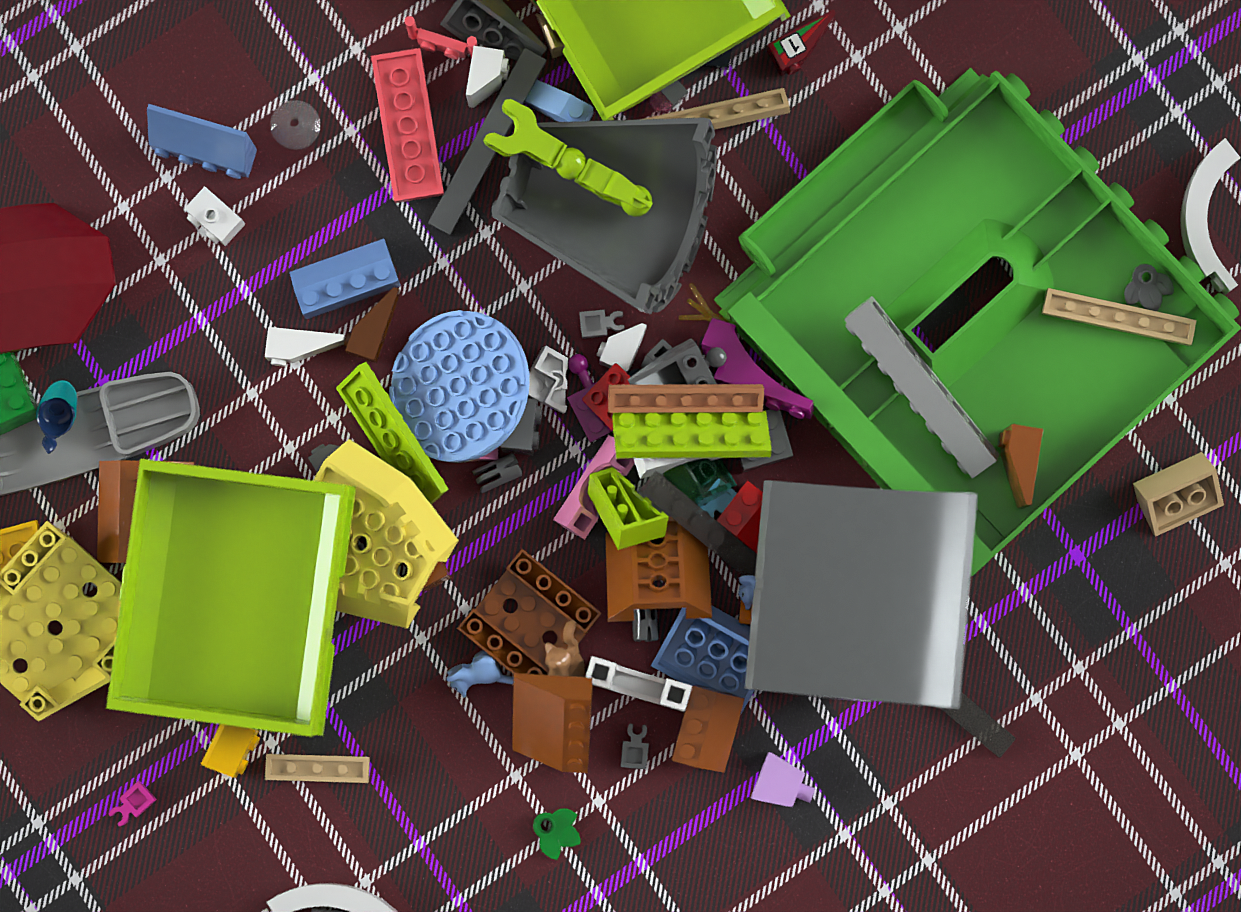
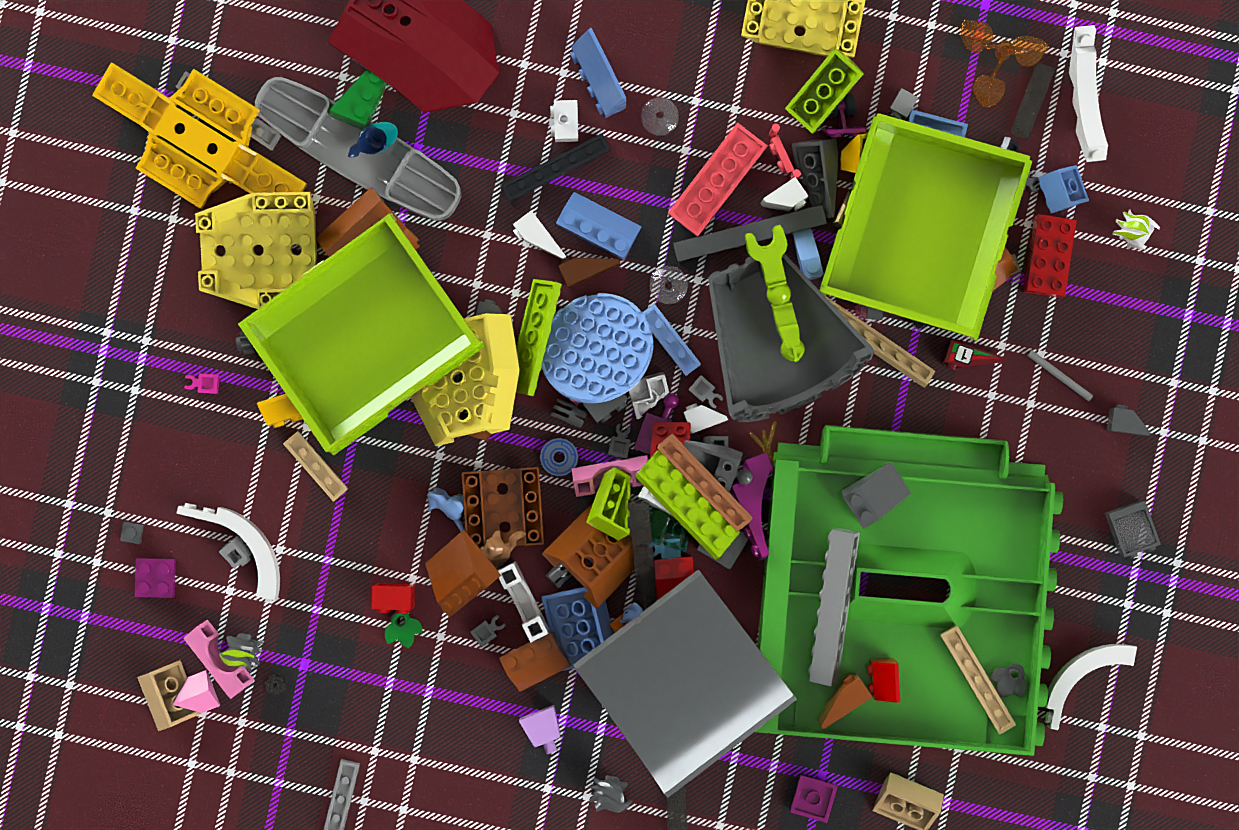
camera: 45 degrees right, 5 degrees up
none -> dark grey gear [236,331,255,354]
none -> red brick [371,583,415,614]
none -> black tile [500,133,611,203]
none -> sand blue tile [540,438,578,476]
none -> dark grey hair [589,775,633,813]
none -> dark grey plate [608,424,631,459]
none -> light blue plate [643,304,701,376]
none -> clear dish [649,266,688,304]
none -> magenta plate [790,774,838,823]
none -> dark grey slope [841,461,911,529]
none -> red slope [867,658,900,703]
none -> window [1104,500,1161,559]

